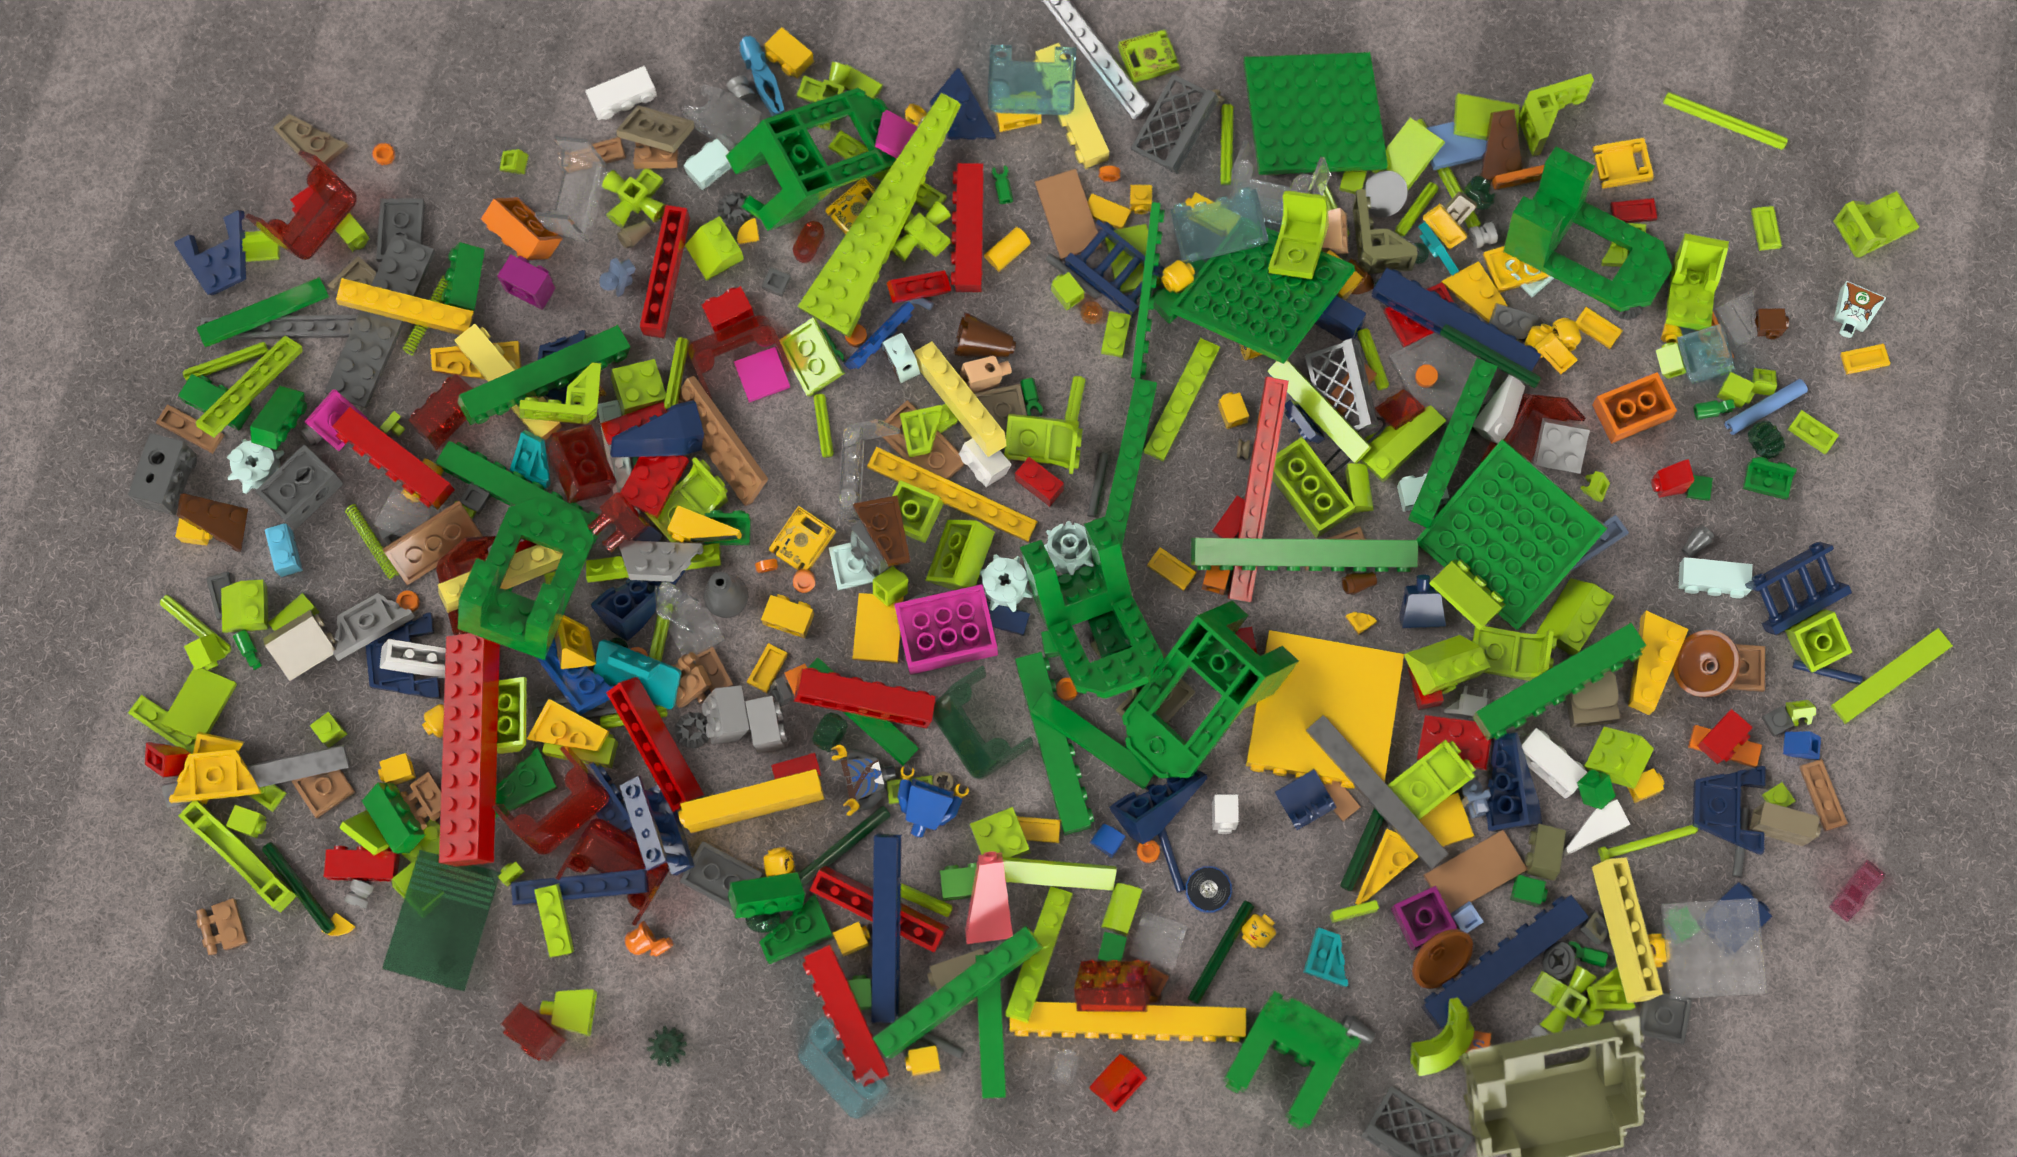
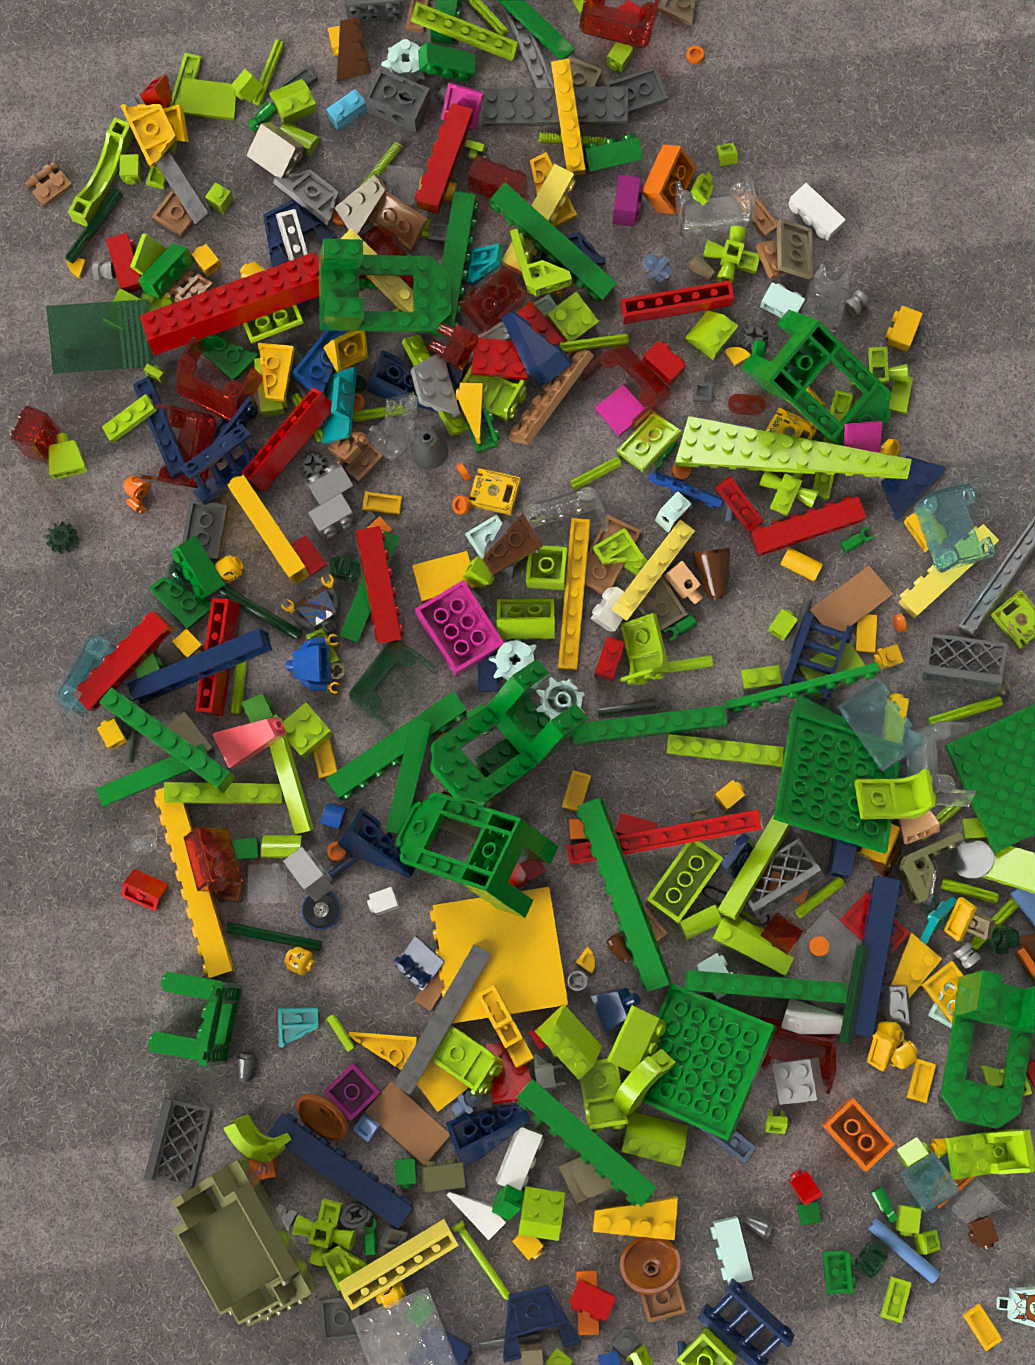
camera: 70 degrees right, 5 degrees up
dark azure arm [740,36,785,116] -> none
yellow brick [761,594,814,639] -> none
clear orange tile [1081,301,1103,324] -> none
yellow head [1161,260,1195,293] -> none
dark green axle [1340,808,1384,891] -> none
none -> light grey brick [283,847,334,902]
none -> wing [334,174,388,236]
none -> yellow slope [477,985,534,1068]
none -> light grey wheel [567,971,587,991]
none -> lime arch [613,1049,675,1116]
none -> lime hinge [691,171,714,206]

